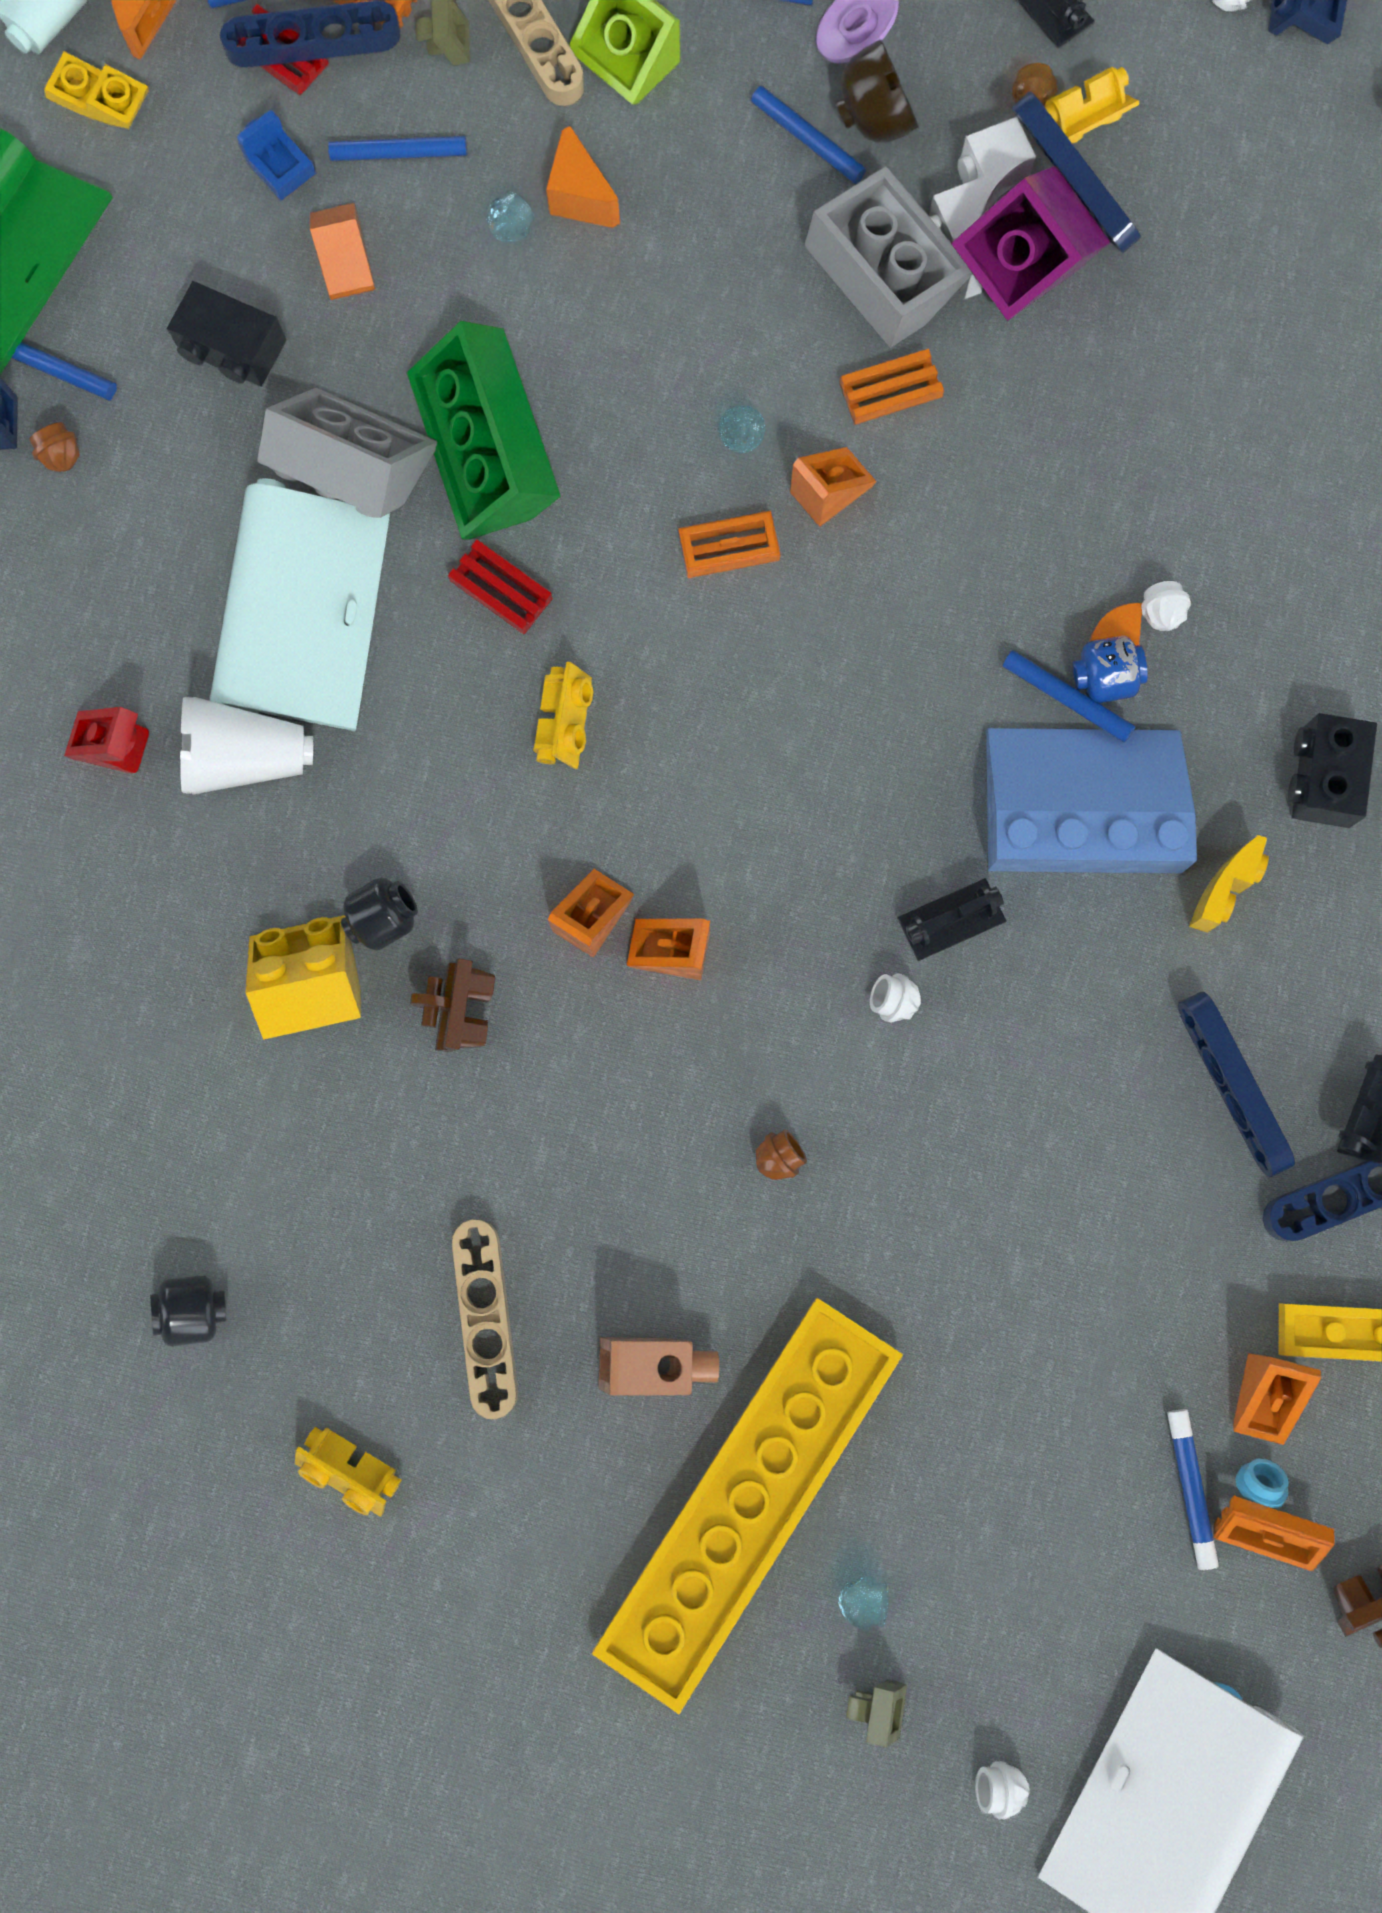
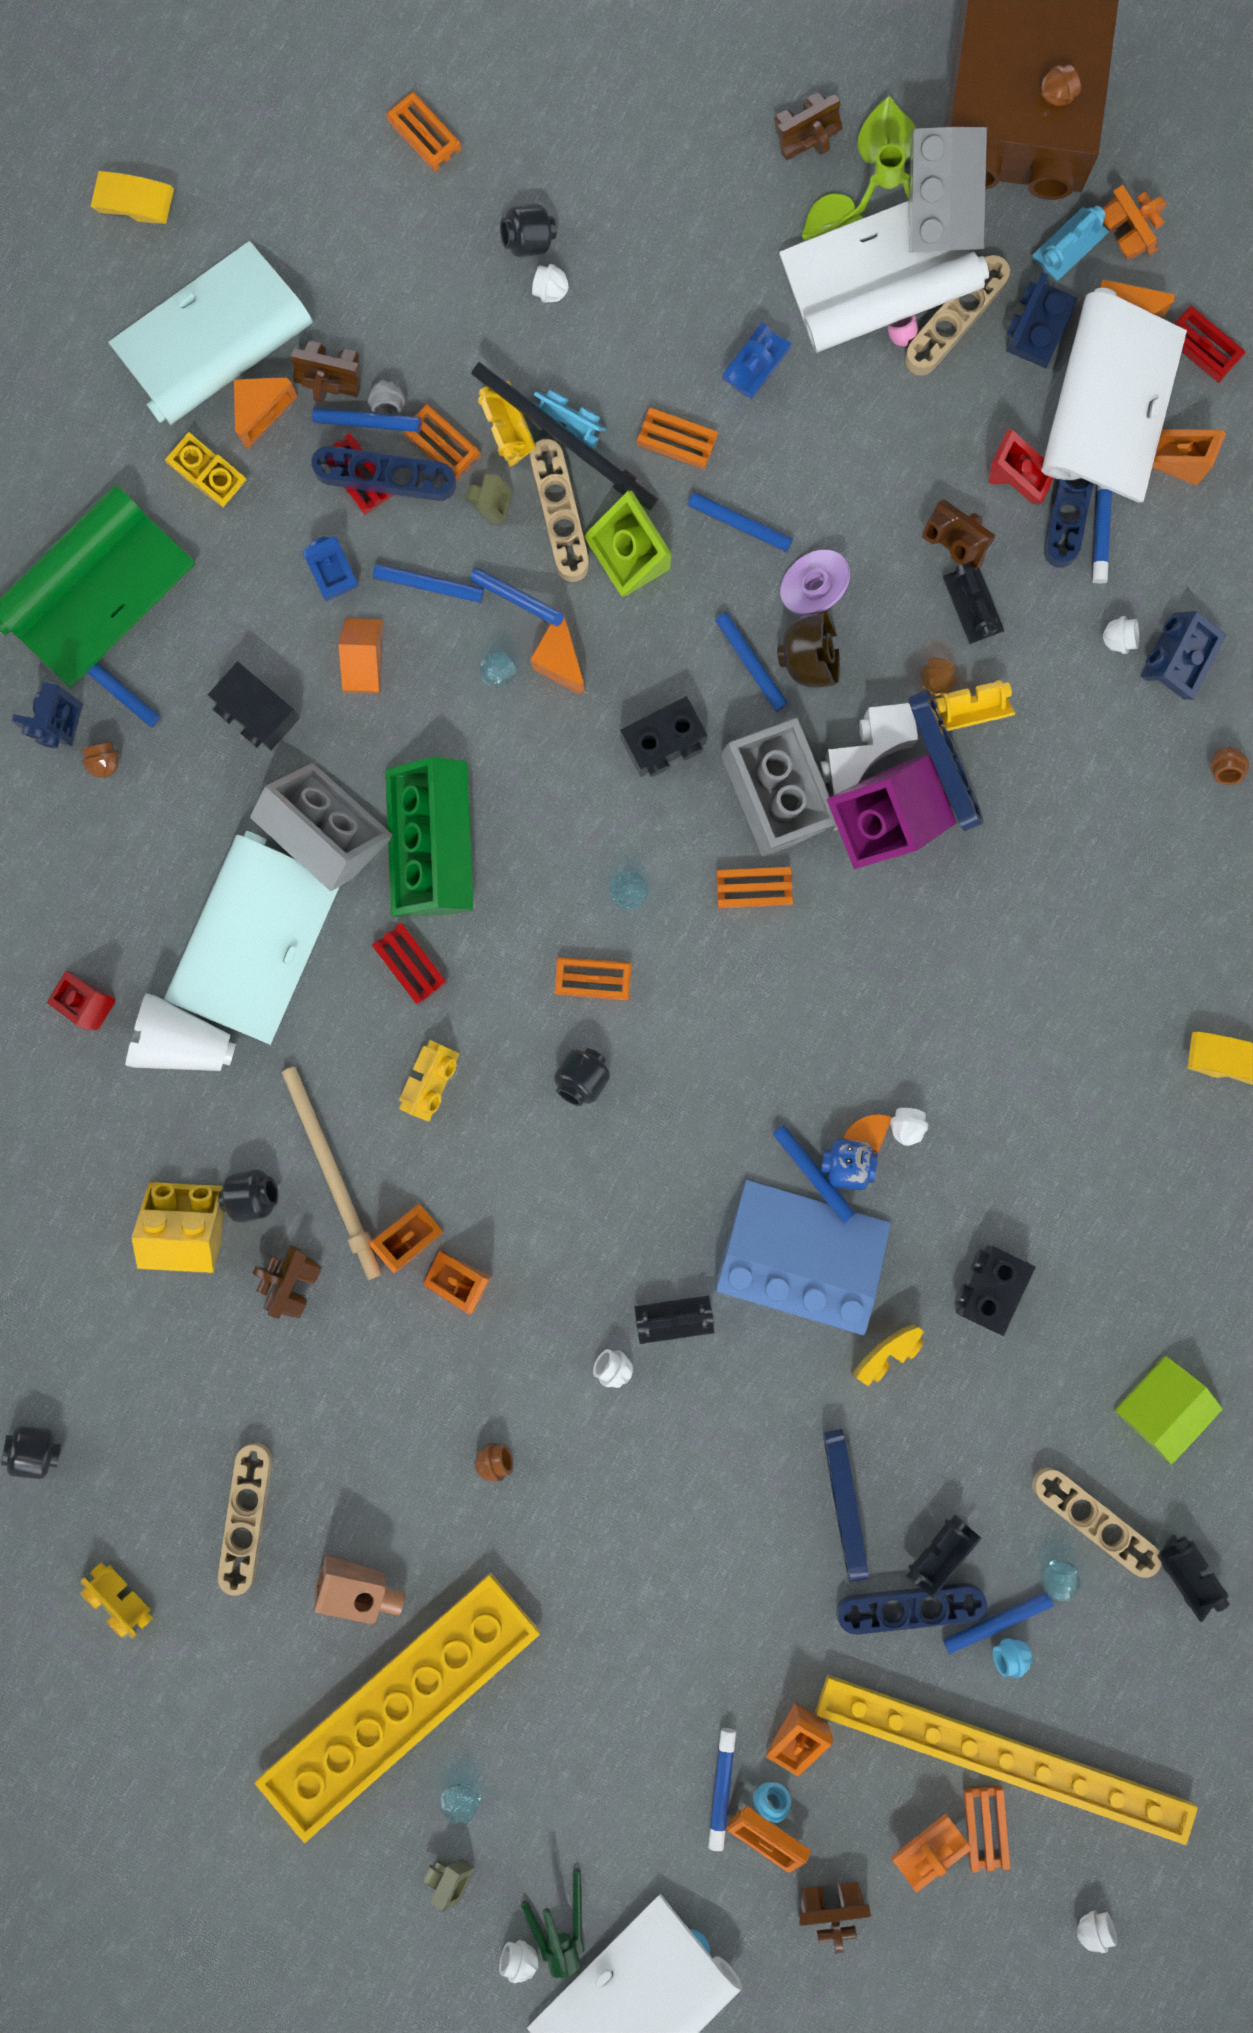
camera: 15 degrees right, 5 degrees up
orange slope [790,447,876,527] -> none
none -> tan bar [281,1067,382,1281]
none -> blue bar [470,568,564,626]
none -> dark green plant [521,1868,585,1978]
none -> black head [554,1048,610,1106]
none -> black brick [620,696,708,777]

